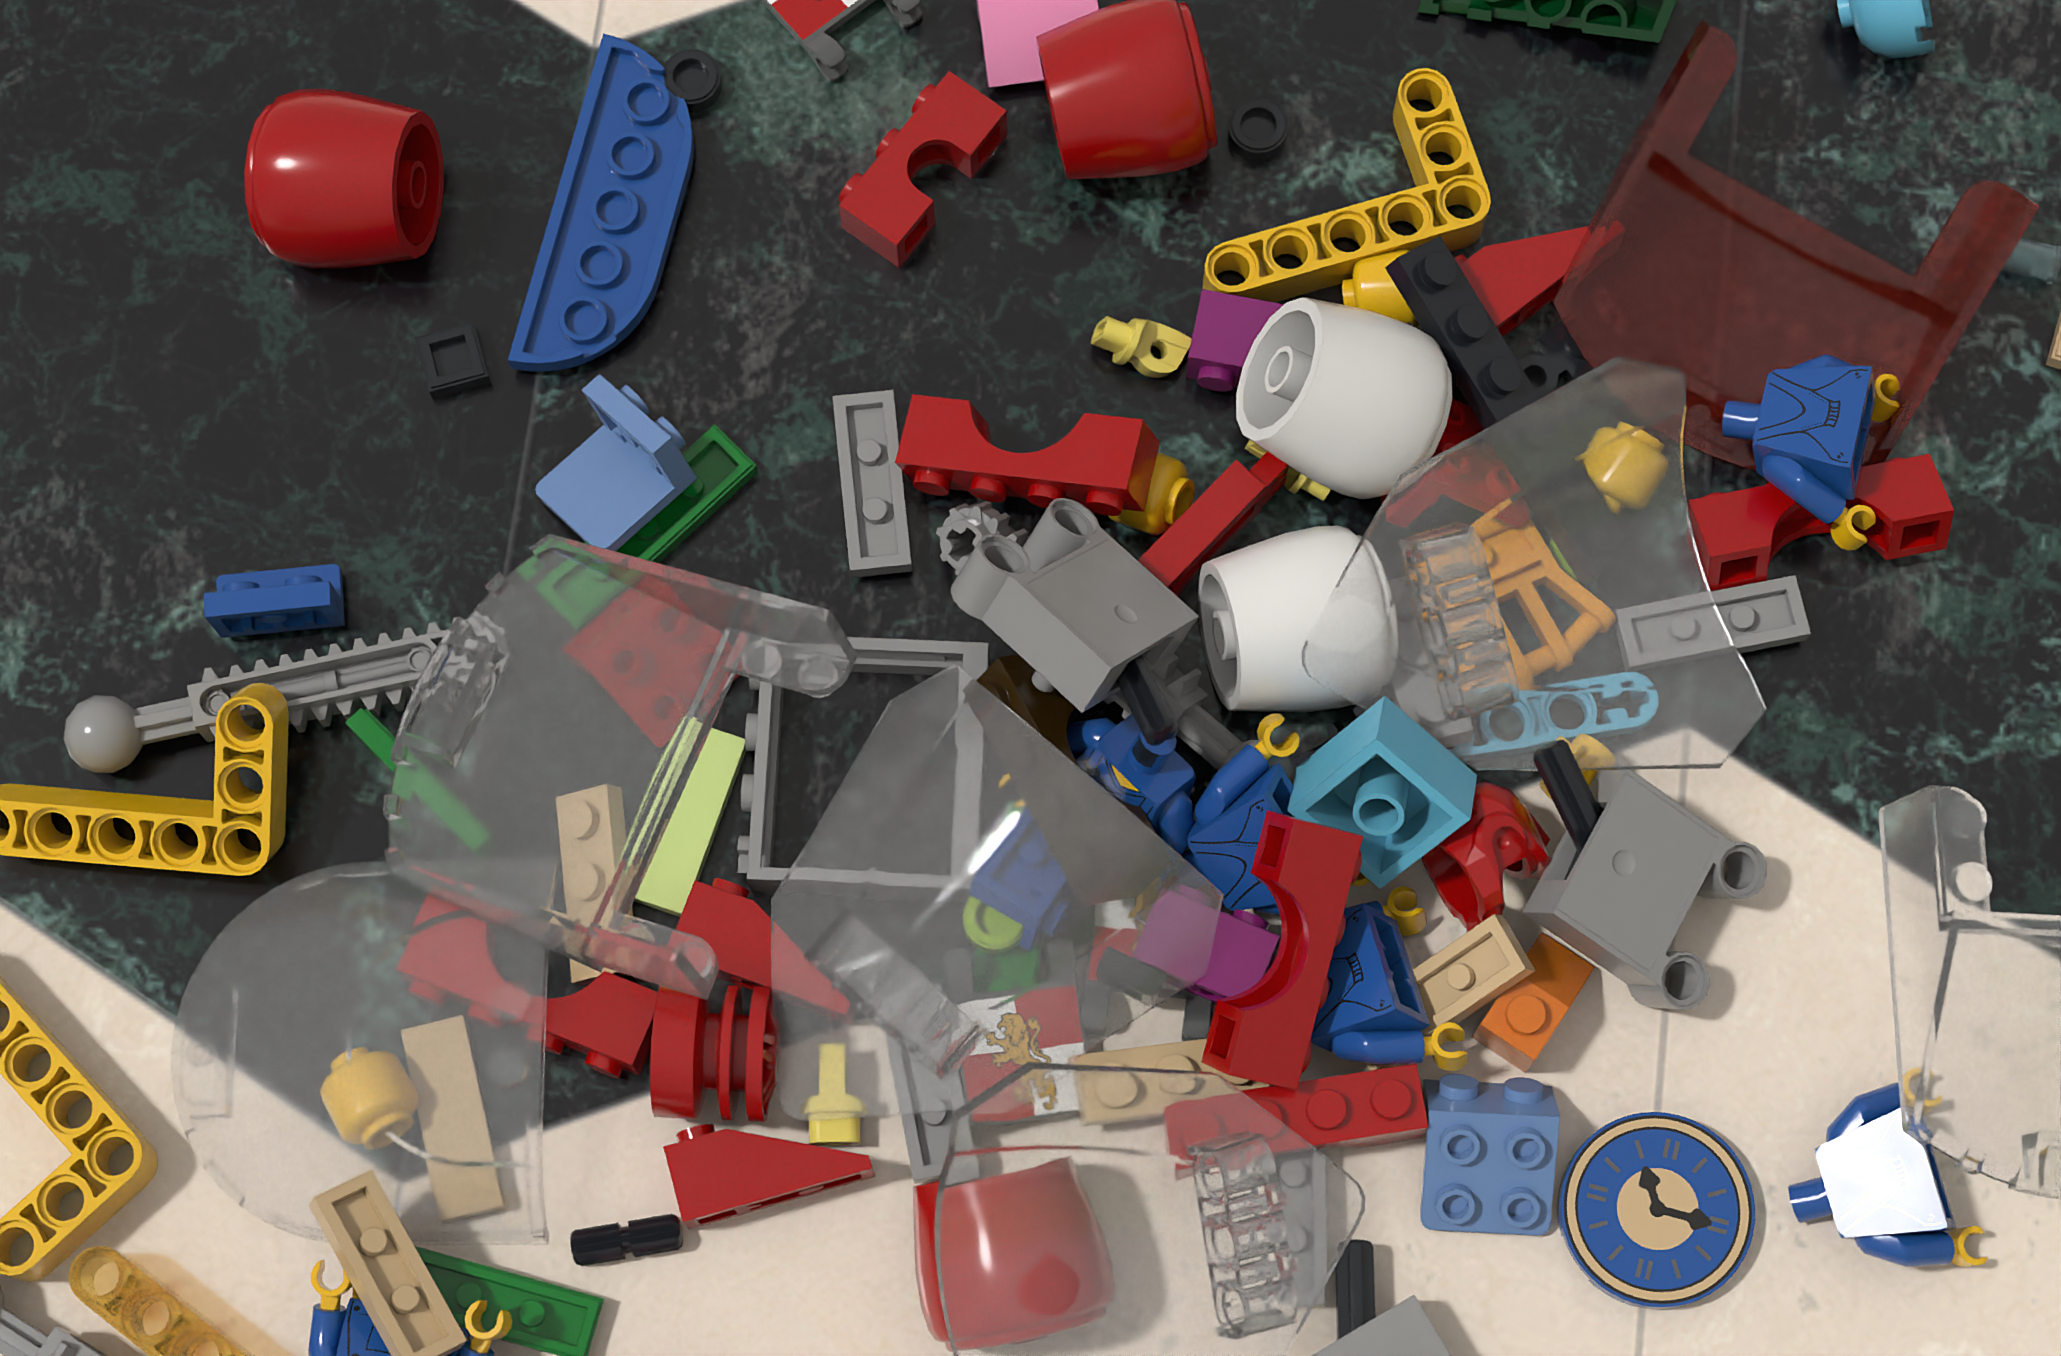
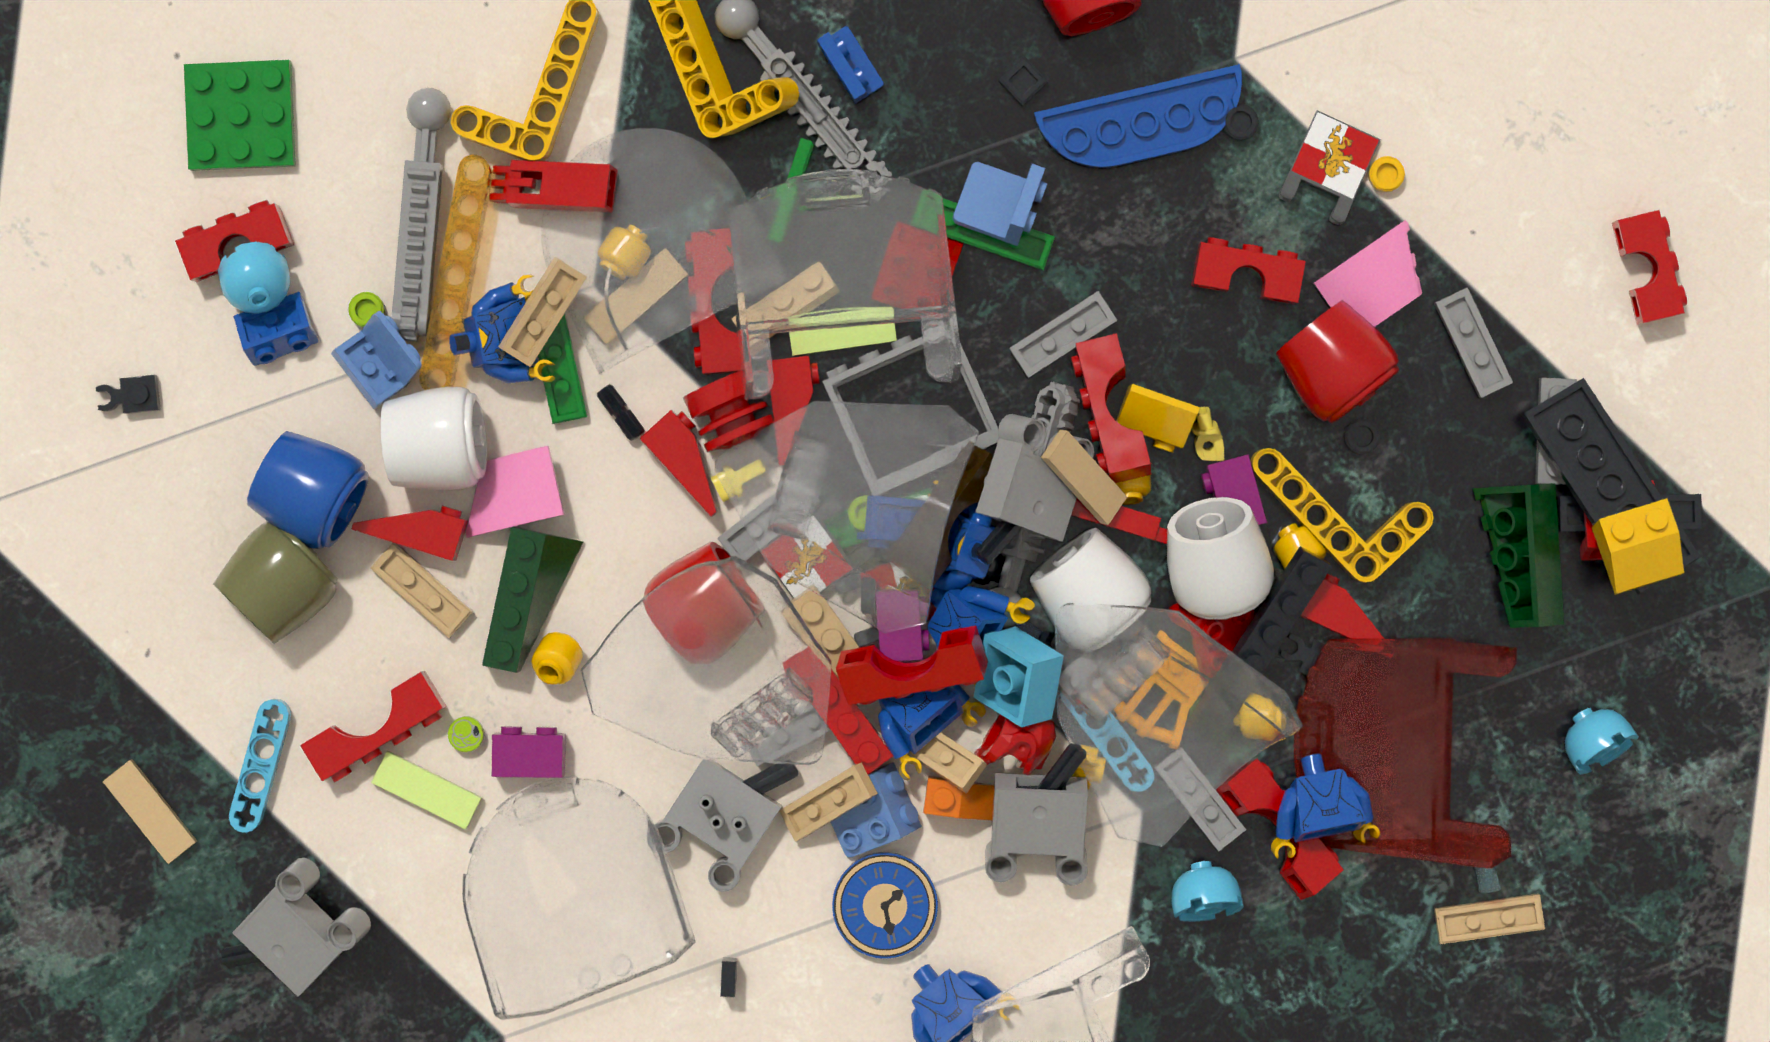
camera: 65 degrees right, 15 degrees up
none -> red hinge [489,160,618,213]
none -> tan plate [779,762,878,842]
none -> tan tile [1041,429,1127,525]
none -> yellow slope [1116,384,1200,453]
none -> medium azure cylinder [1172,861,1244,922]

